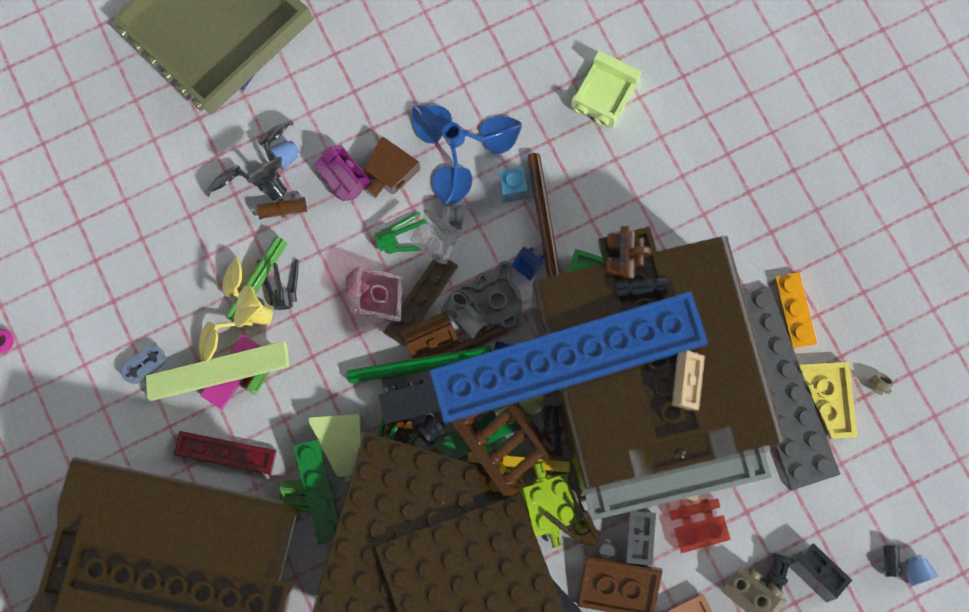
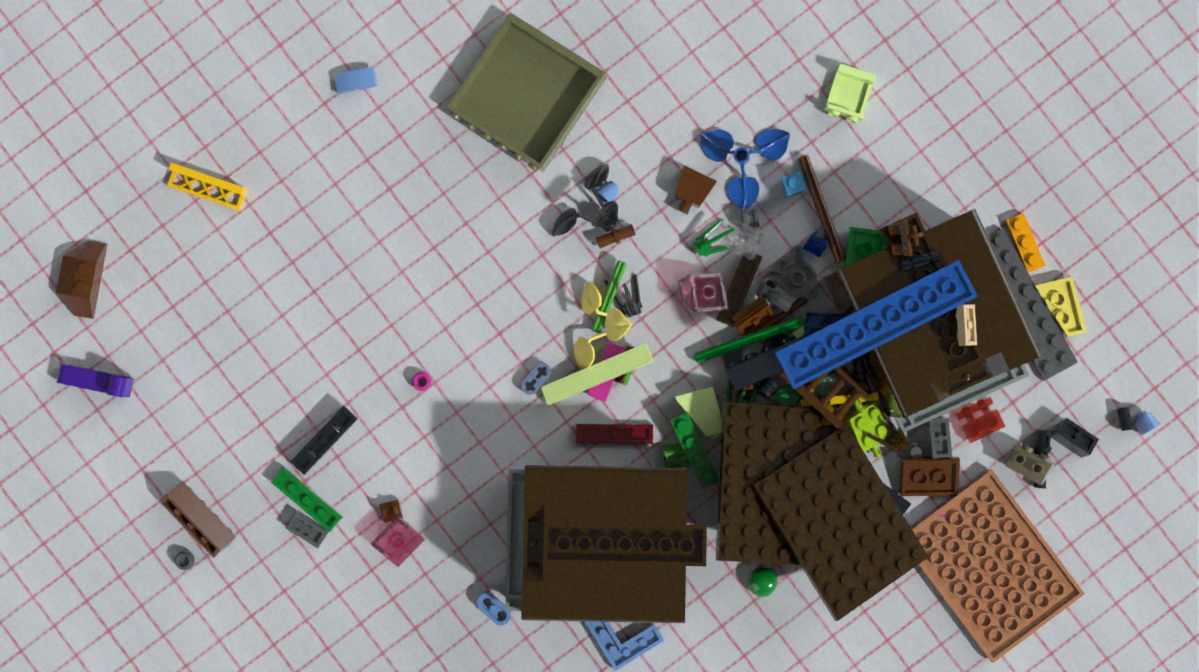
camera: 15 degrees left, 10 degrees up
magenta brick [314,144,370,202] -> none
dark tan plate [869,372,894,395] -> none

